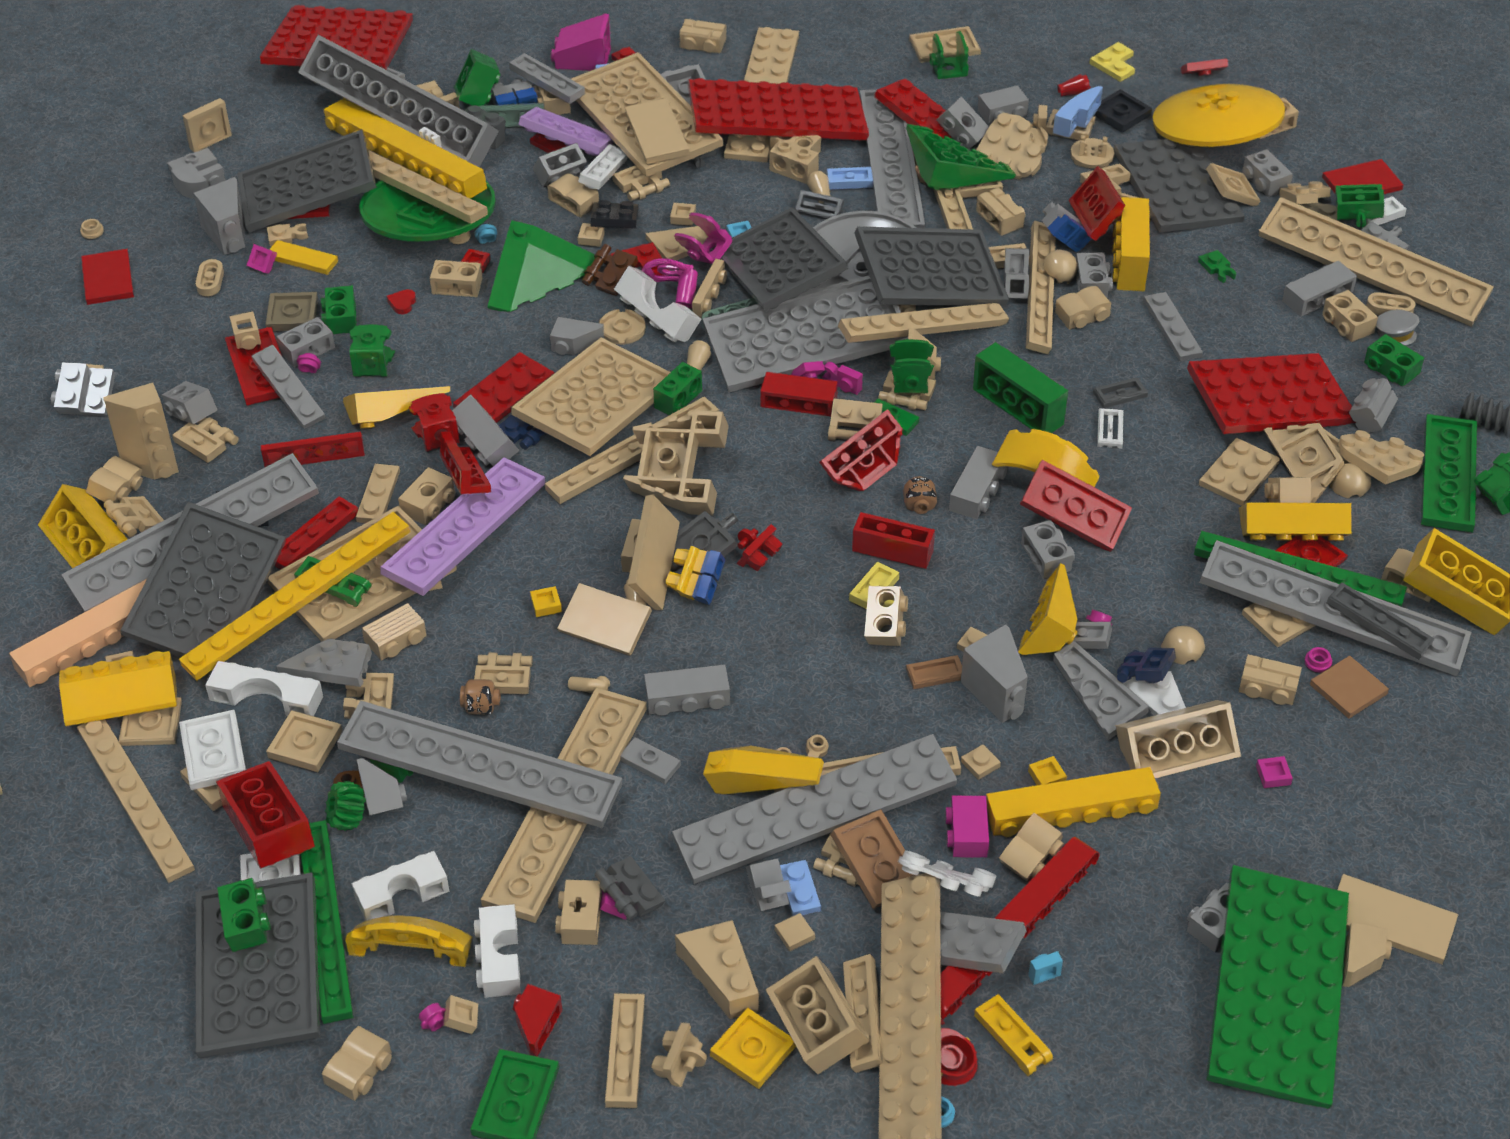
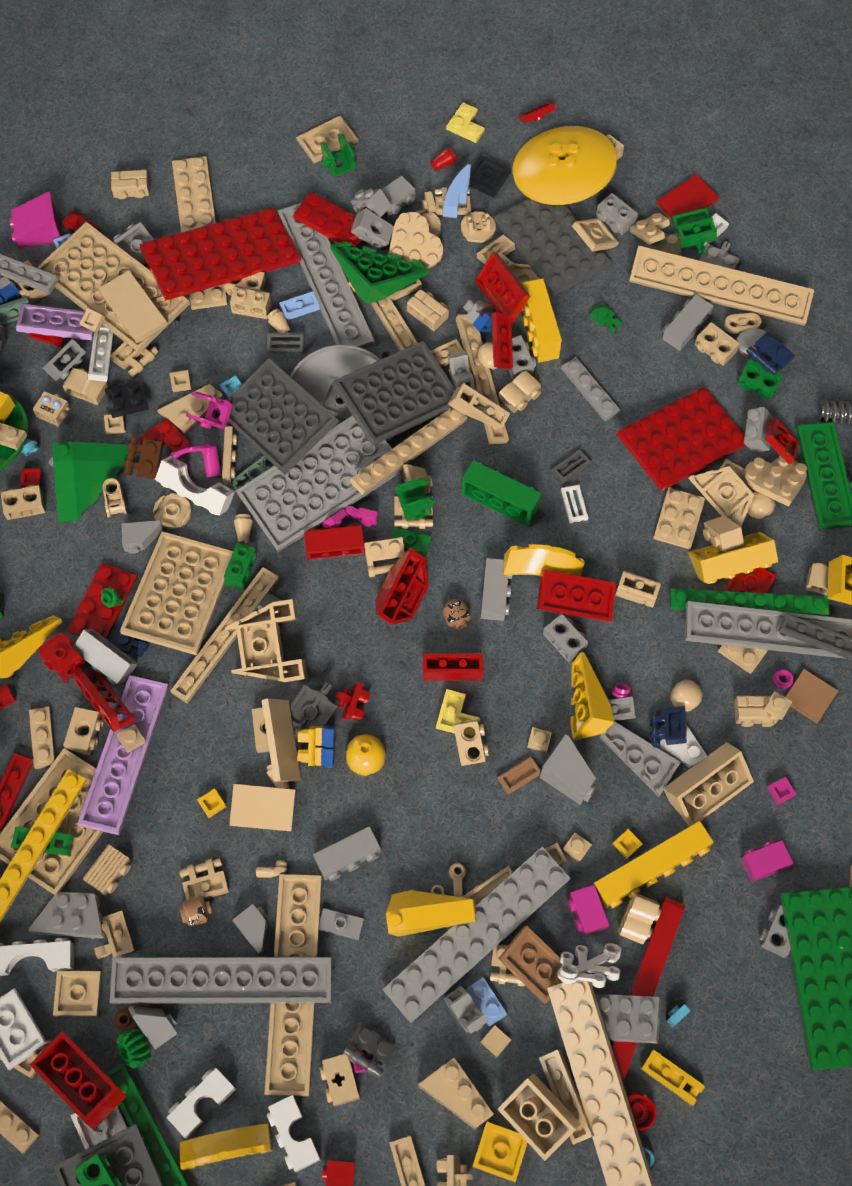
camera: 20 degrees left, 20 degrees up
none -> tan head [33,391,70,427]
none -> tan plate [80,308,105,333]
none -> green plate [101,587,123,607]
none -> tan piece [103,478,127,517]
none -> tan plate [116,724,145,753]
none -> light grey slope [233,904,267,956]
none -> yellow cylinder [345,734,386,776]
none -> light grey brick [350,188,392,217]
none -> tan slope [448,383,510,430]
none -> red plate [492,312,513,370]
none -> tan brick [616,571,661,608]
none -> dark pink brick [741,840,793,882]
none -> dark blue plate [746,332,795,375]
none -> tan plate [764,691,793,720]
none -> red plate [765,417,799,465]

